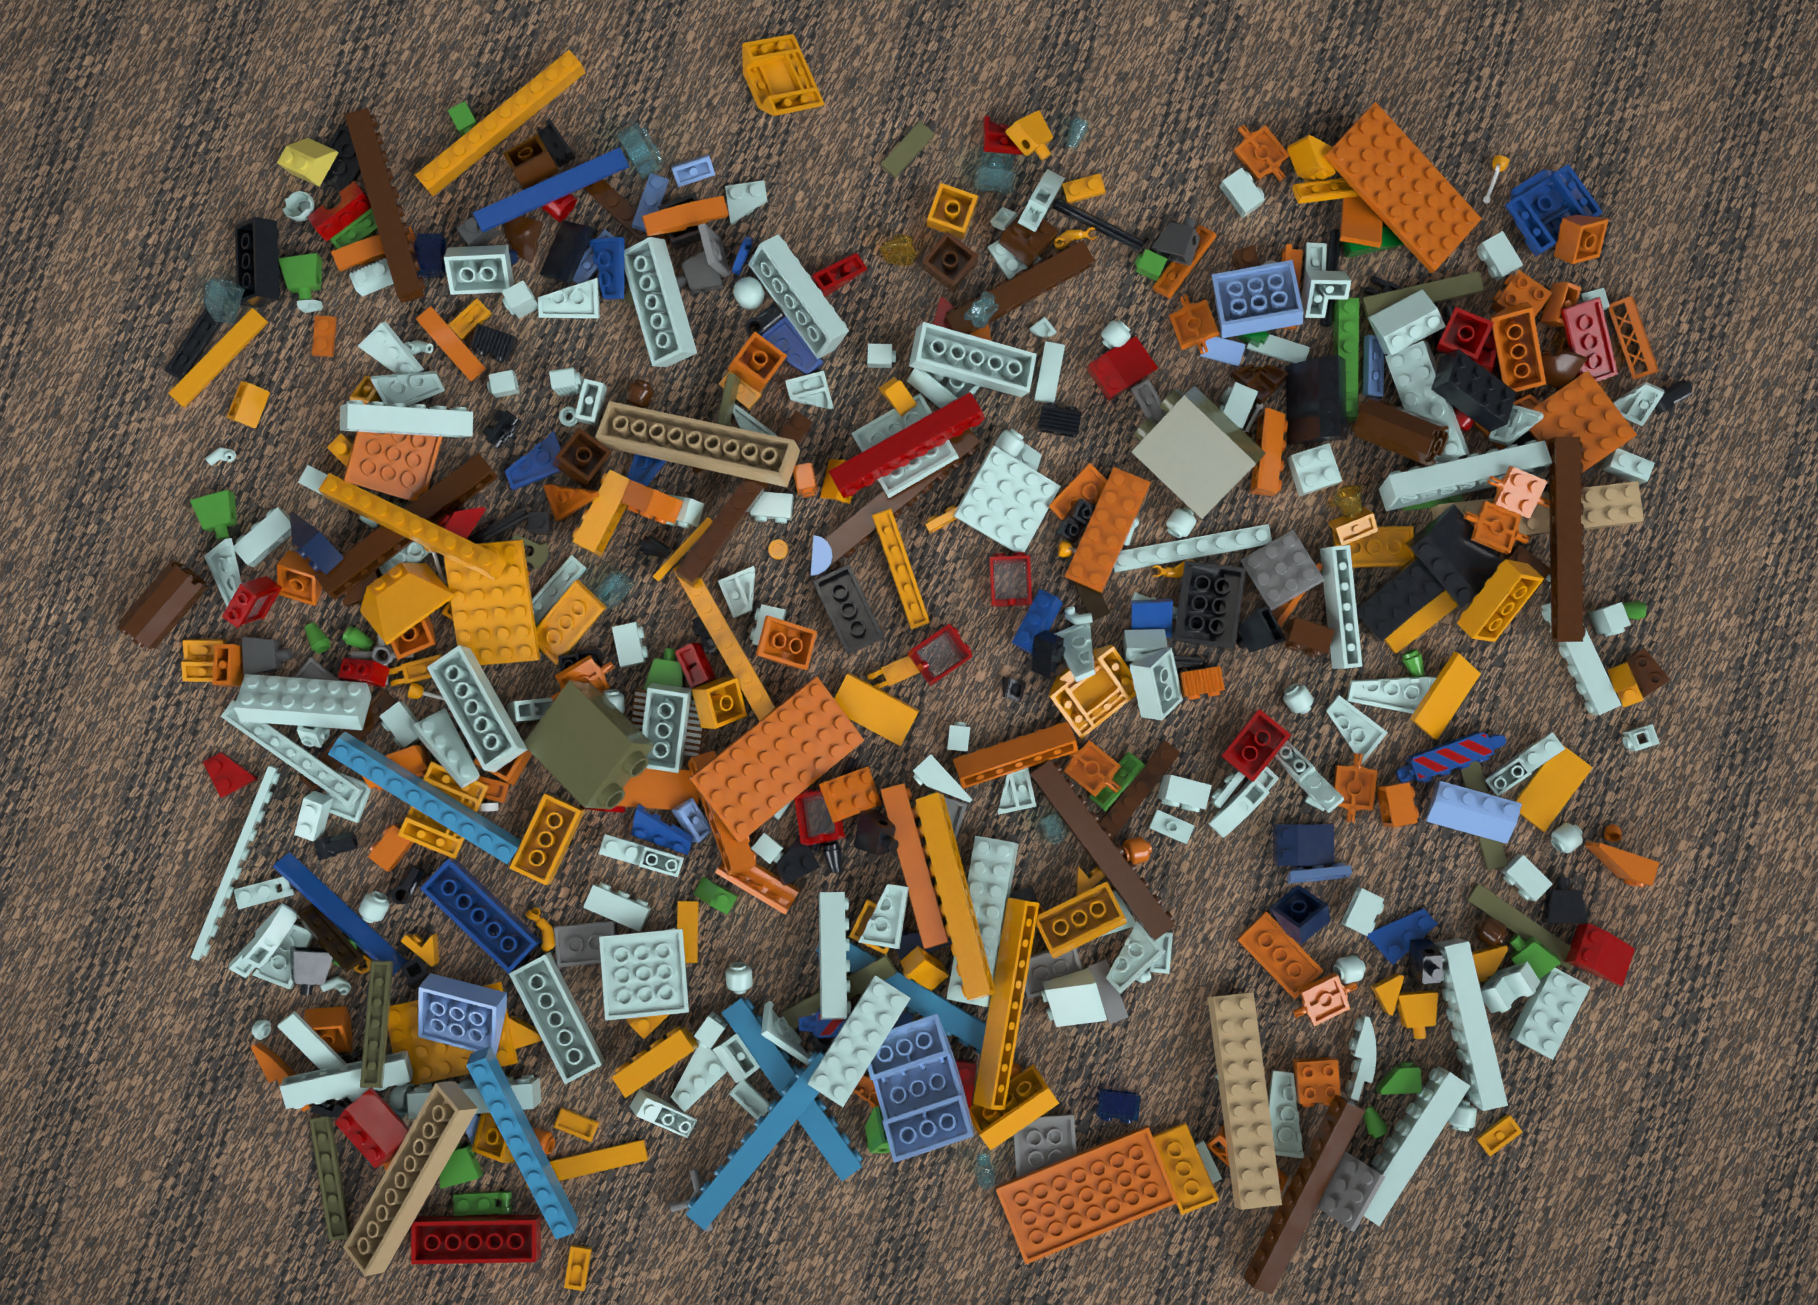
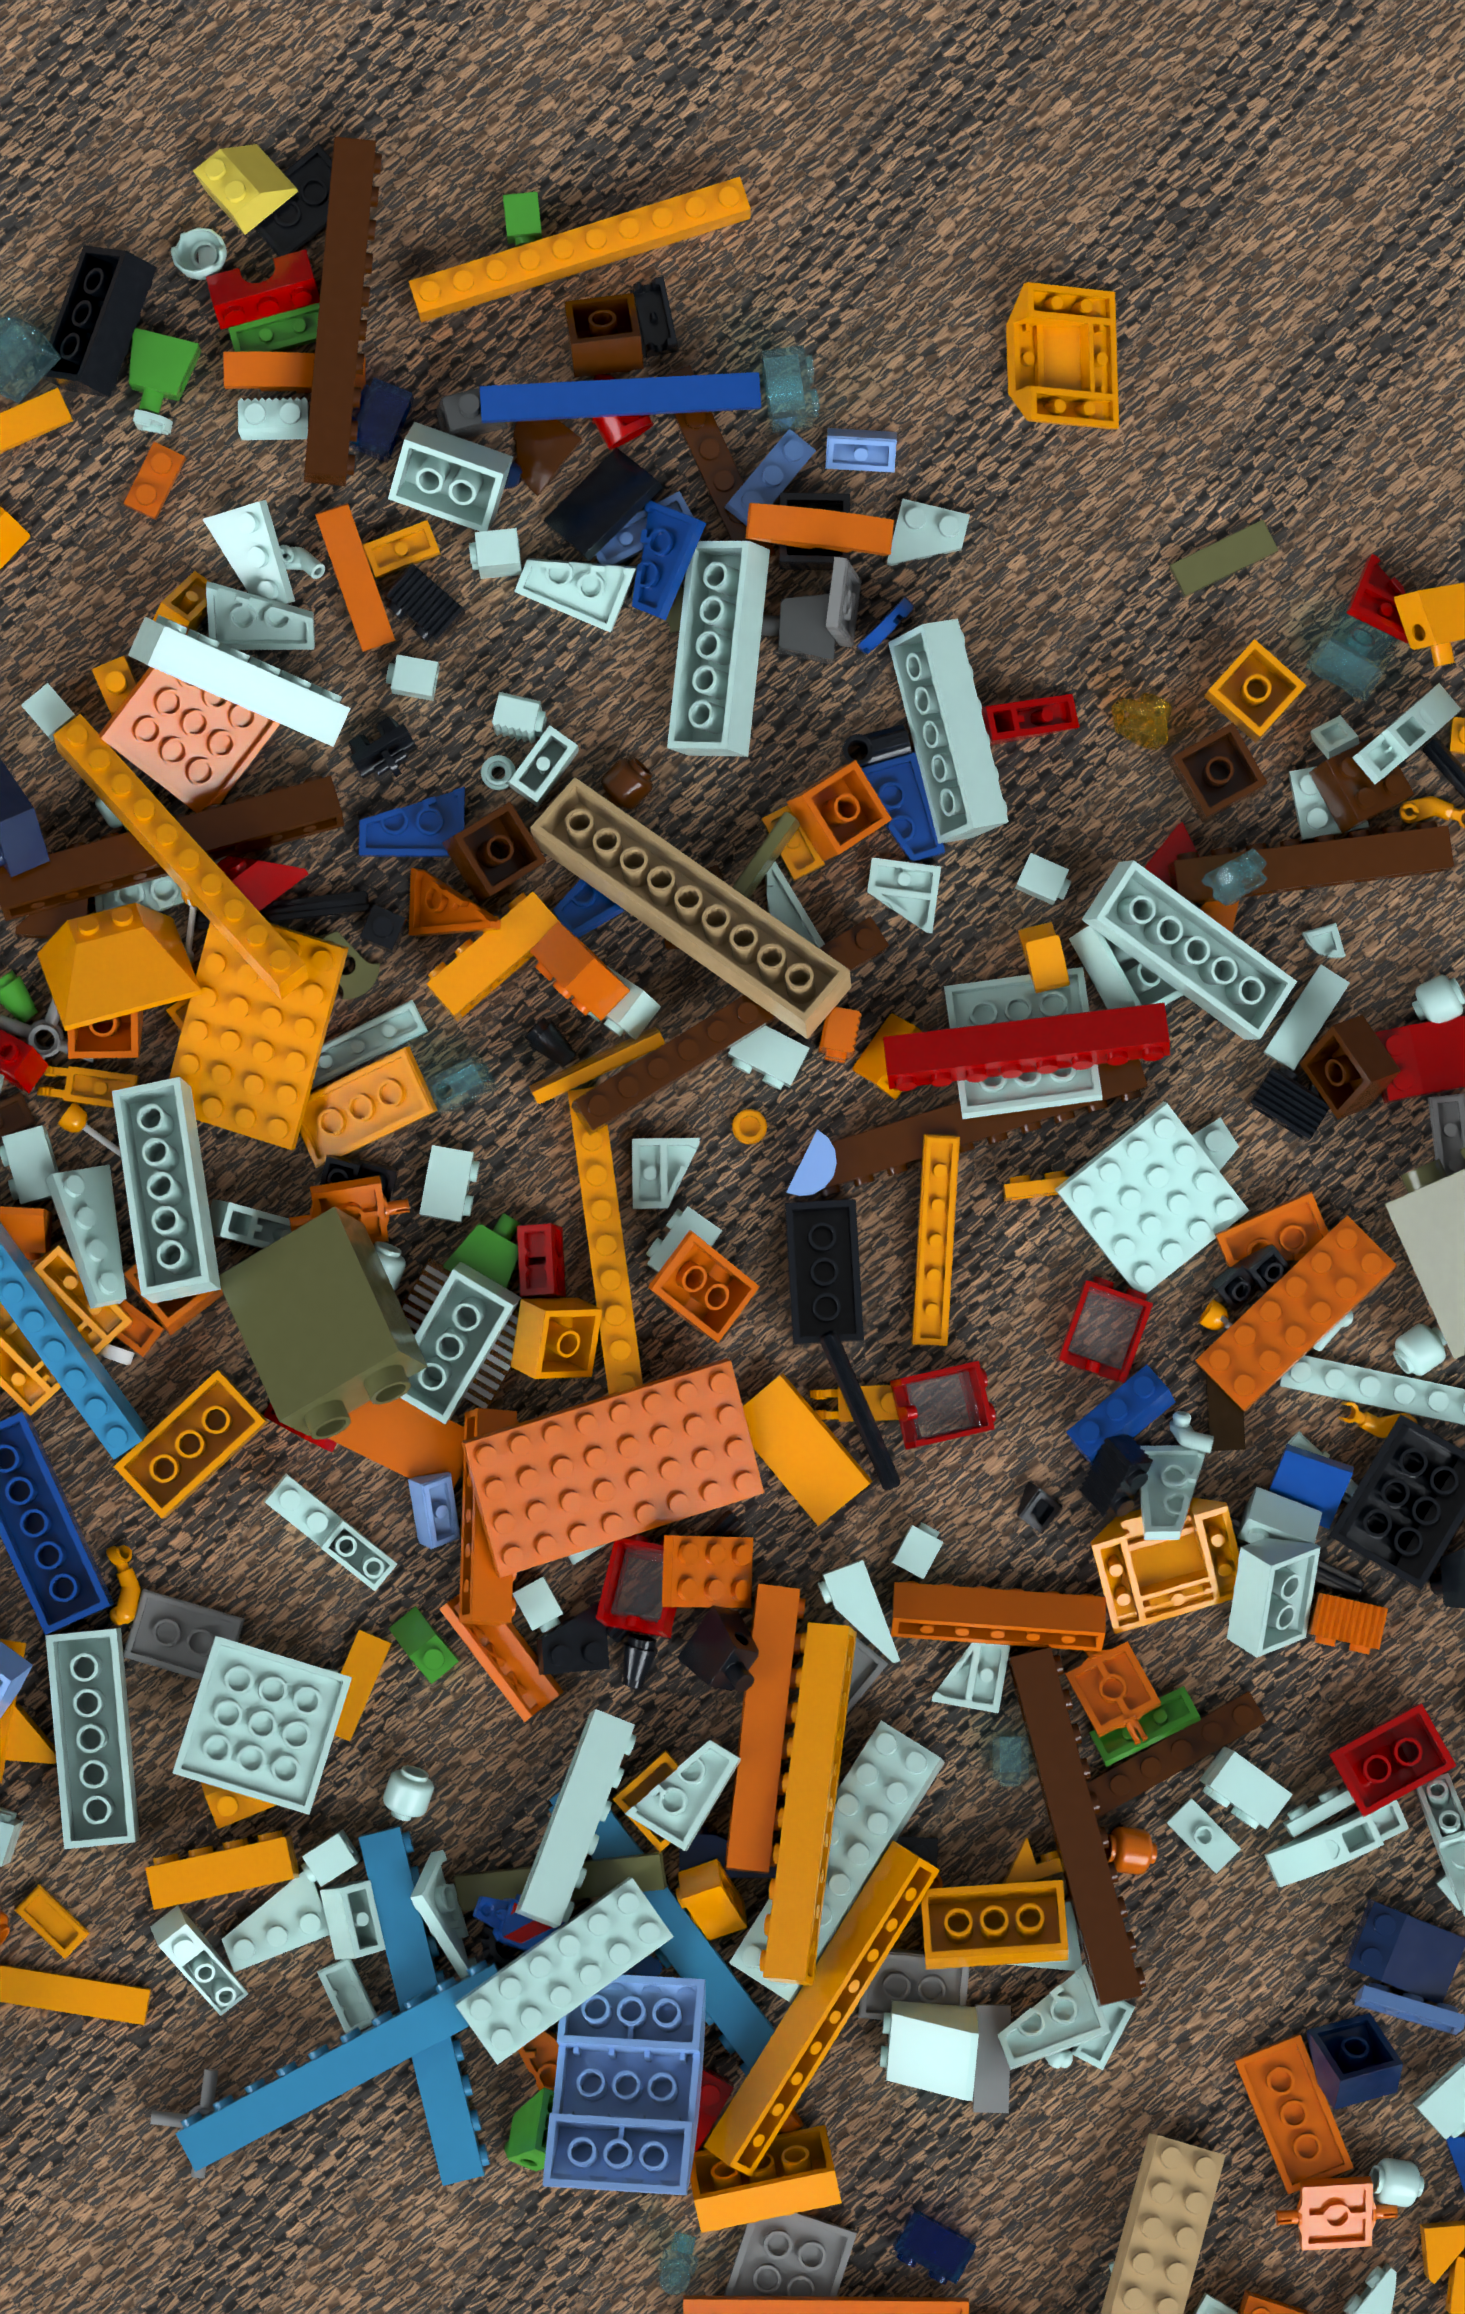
camera: 15 degrees right, 0 degrees up
light aqua brick [583,882,652,932] -> none
blue wing [631,804,693,855] -> none
black wing [691,616,720,656] -> none
light aqua hair [733,276,765,310] -> none
light aqua head [995,428,1025,458] -> none
none -> black axle [819,1330,900,1491]
none -> reddish brown brick [1299,1015,1401,1120]

